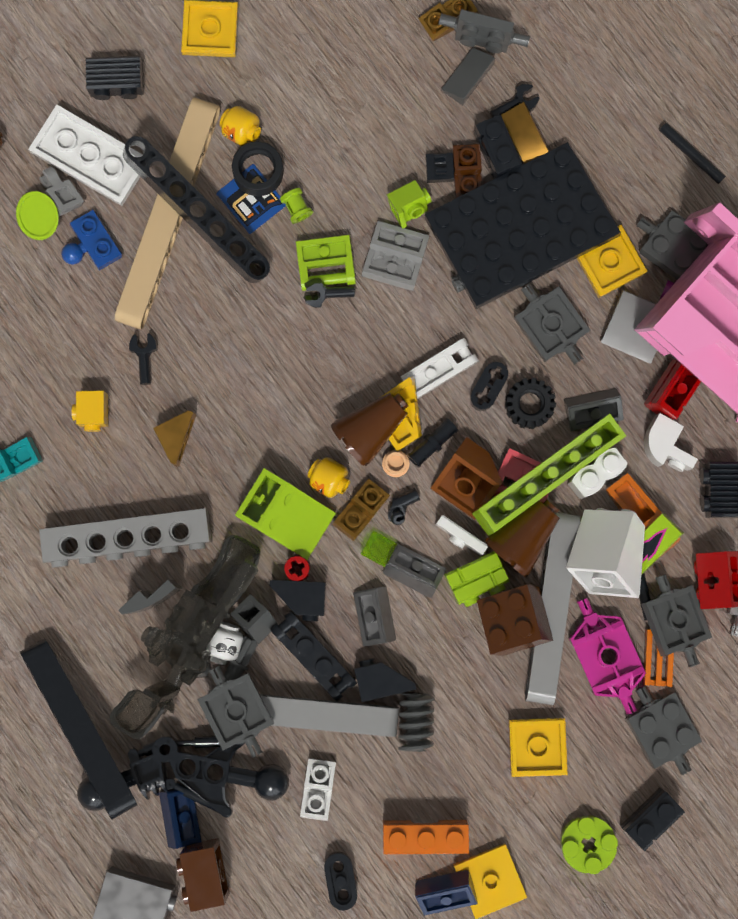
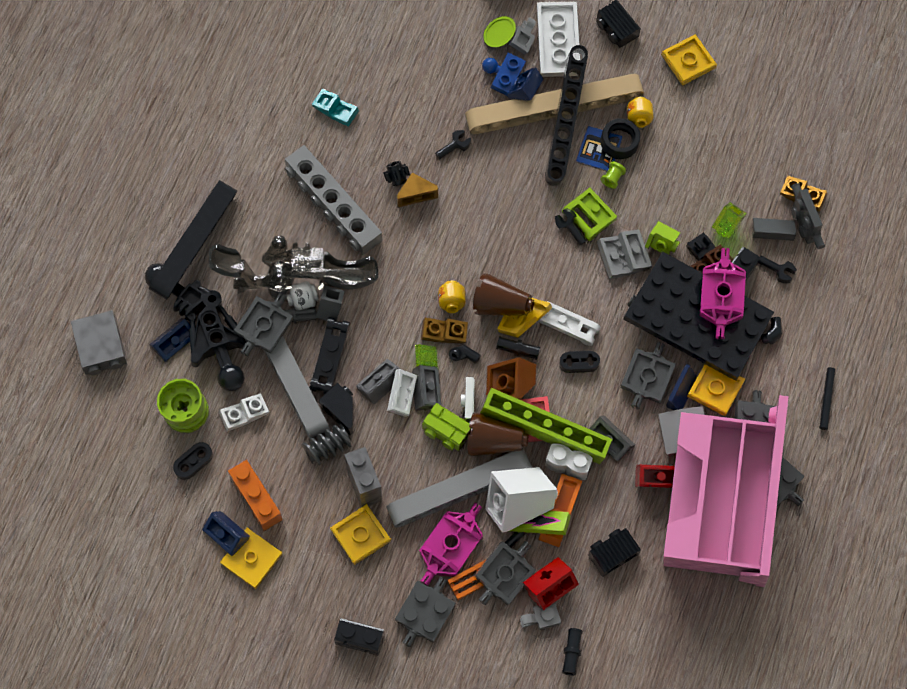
camera: 60 degrees right, 15 degrees down
yellow brick [72,391,108,432] -> none
dark grey slope [118,579,182,614] -> none
reddish brown brick [176,838,230,912] -> none
lime slope [235,468,336,560] -> none
black slope [269,580,326,621] -> none
red bush [284,556,310,581] -> none
light nougat plate [382,450,410,477] -> none
reddish brown brick [477,584,553,656] -> none
pearl gold slope [501,102,549,164] -> none
black tyre [505,378,556,429] -> none
lime plate [560,815,618,874] -> none
white brick [643,413,698,472] -> none
none -> lime wheel [157,379,209,433]
none -> flat silver brick [344,447,382,507]
none -> black gear [383,161,410,186]
none -> white plate [387,369,417,417]
none -> dark blue slope [507,68,543,101]
none -> dark blue slope [666,365,697,411]
none -> dark pink plate [700,248,746,339]
none -> clear neon green brick [712,202,747,238]
none -> black arm [761,317,782,344]

